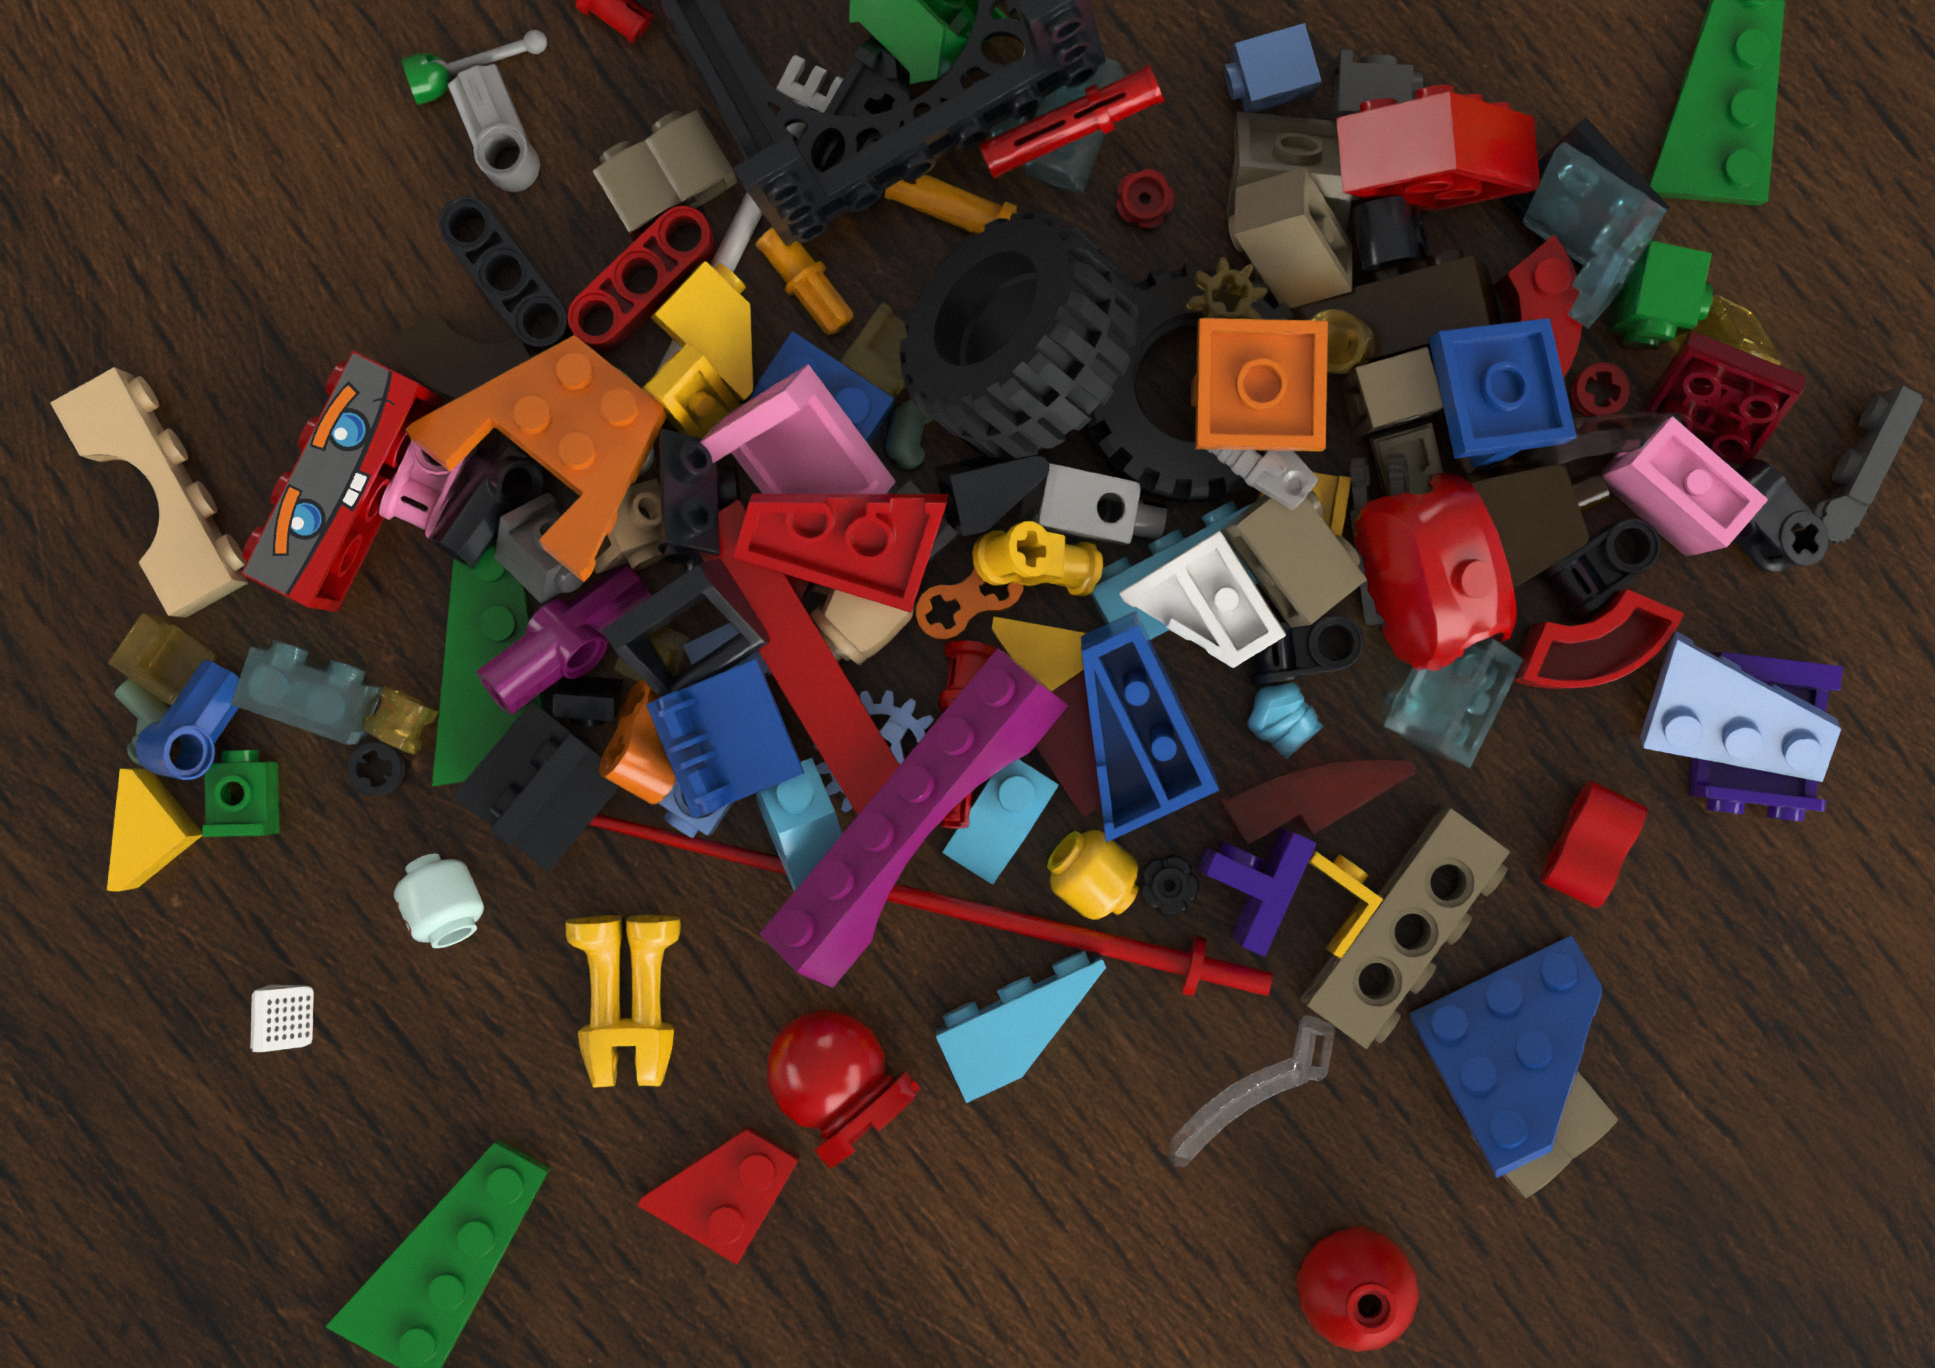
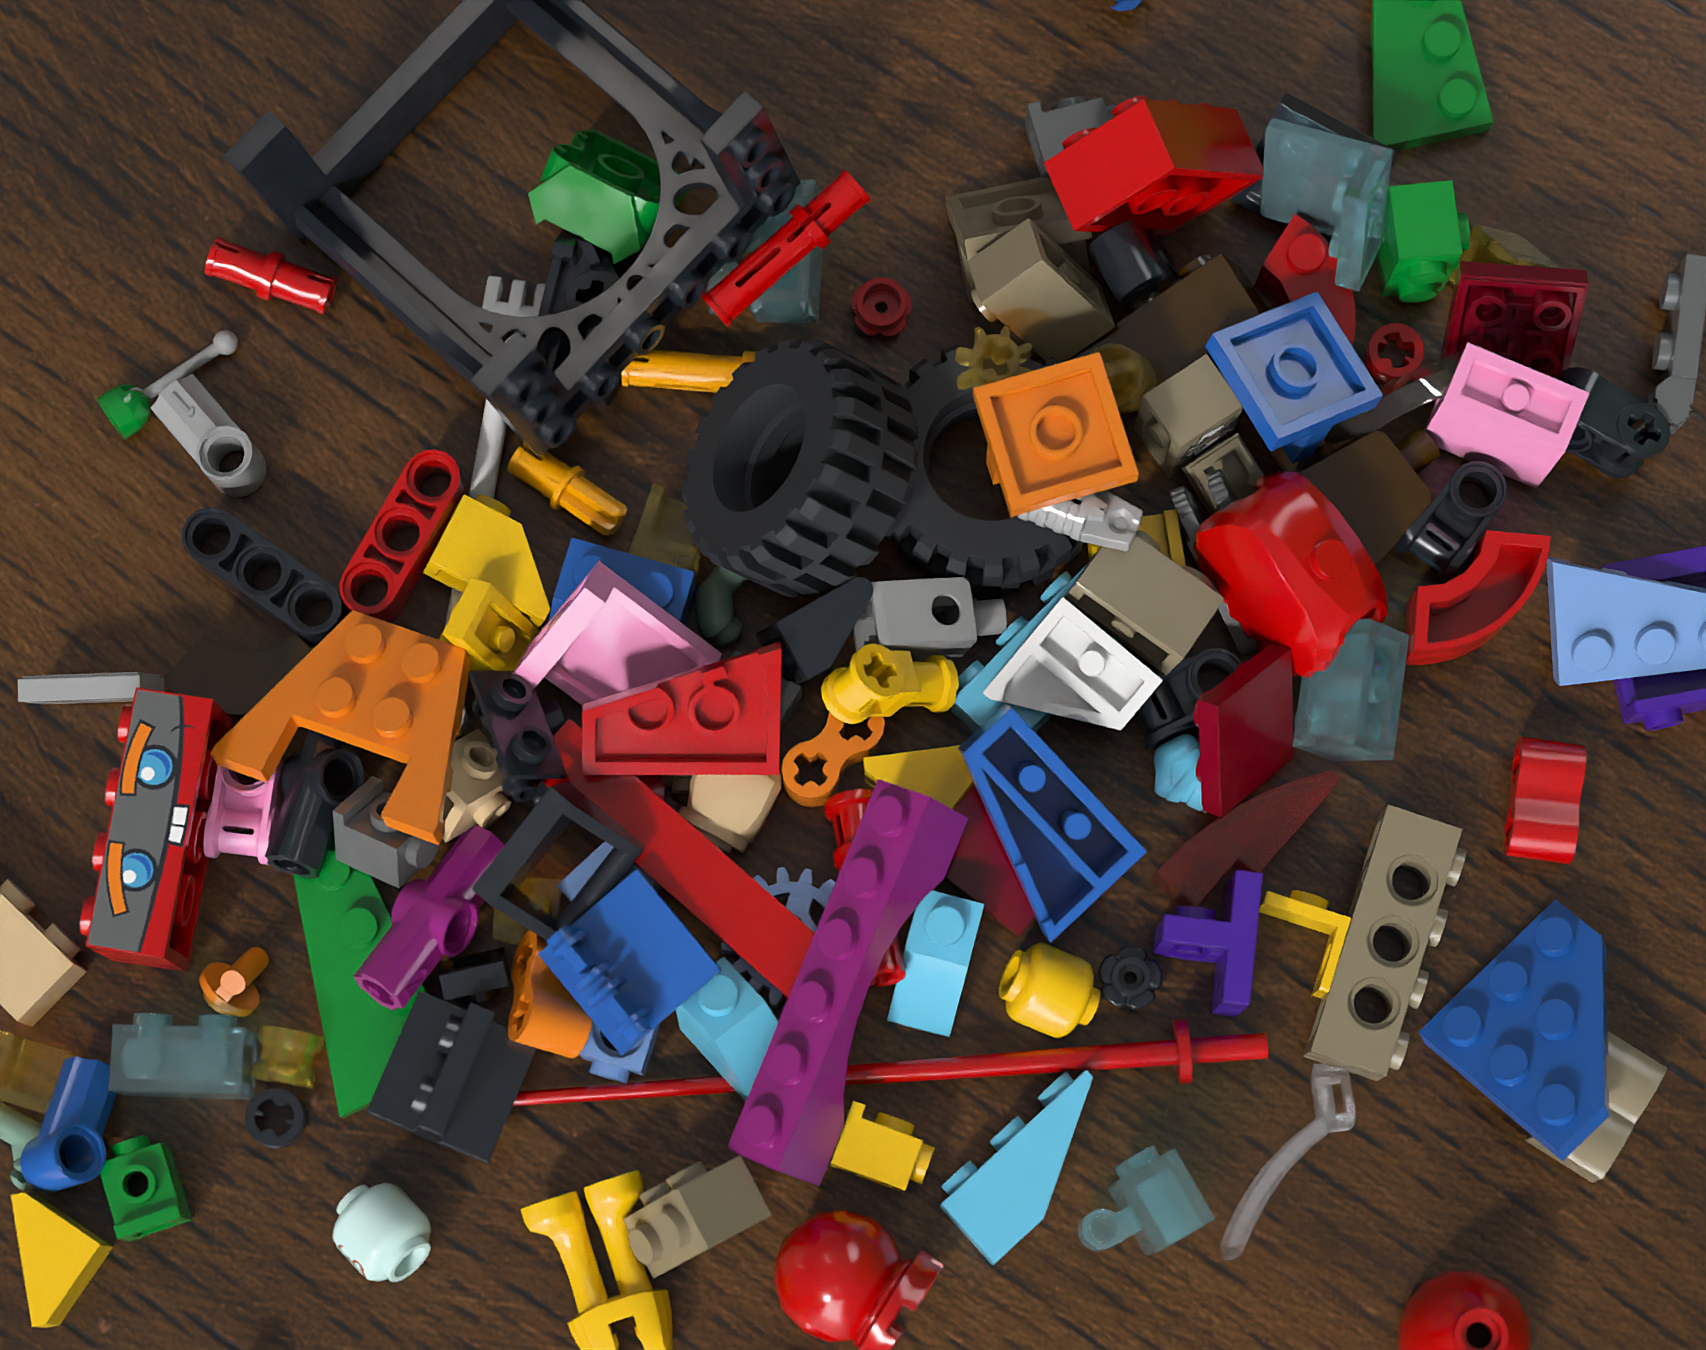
camera: 20 degrees left, 10 degrees down
dark tan brick [593,110,737,241] -> none
medium blue brick [1223,23,1322,113] -> none
none -> light grey tile [18,672,164,704]
none -> orange plate [199,947,269,1017]
none -> dark tan brick [623,1155,771,1278]
none -> yellow brick [831,1101,935,1194]
none -> clear light blue brick [1078,1145,1215,1257]
none -> dark red tile [1194,642,1294,817]

